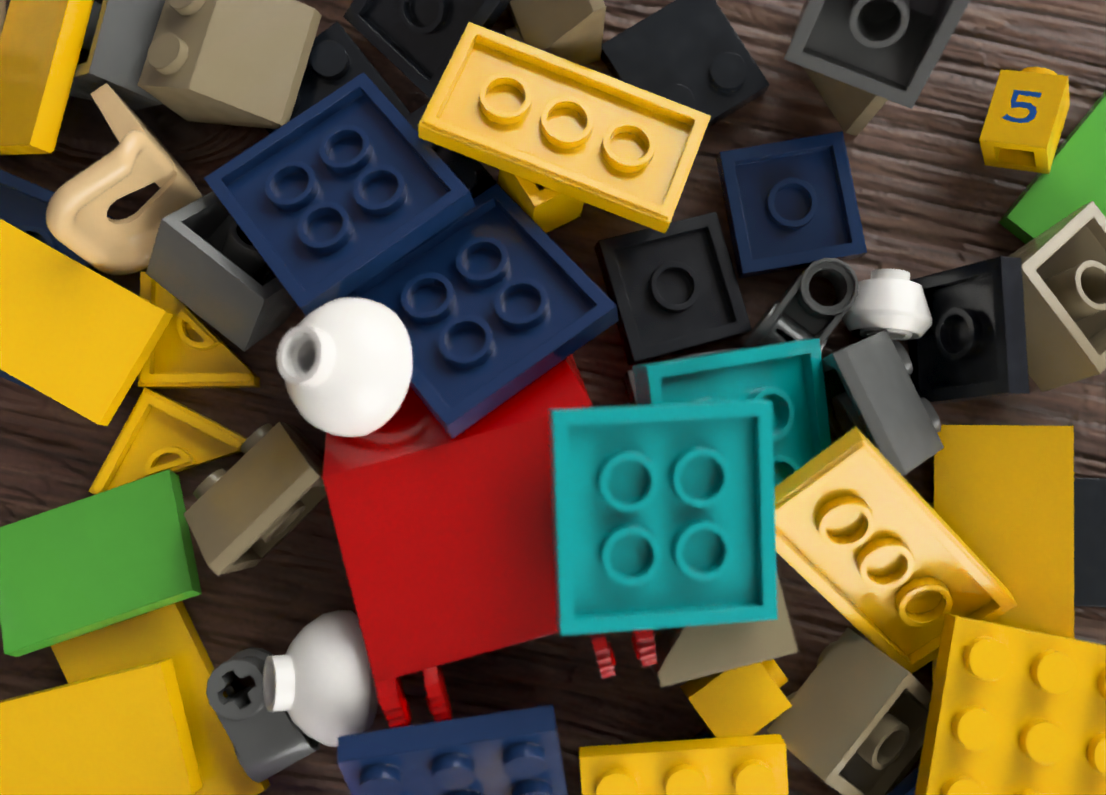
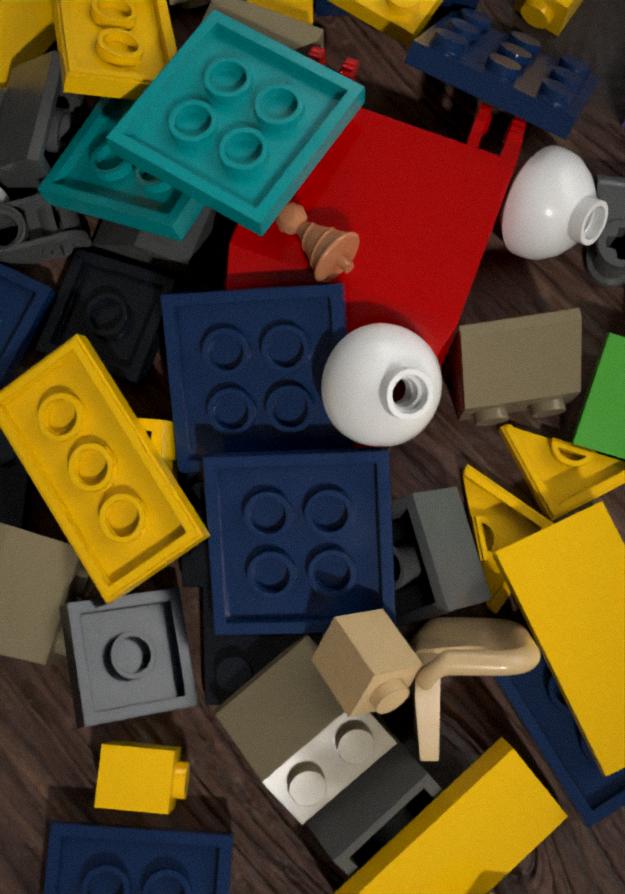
camera: 140 degrees left, 5 degrees down
none -> nougat piece [275,202,360,283]
none -> tan brick [311,609,423,717]

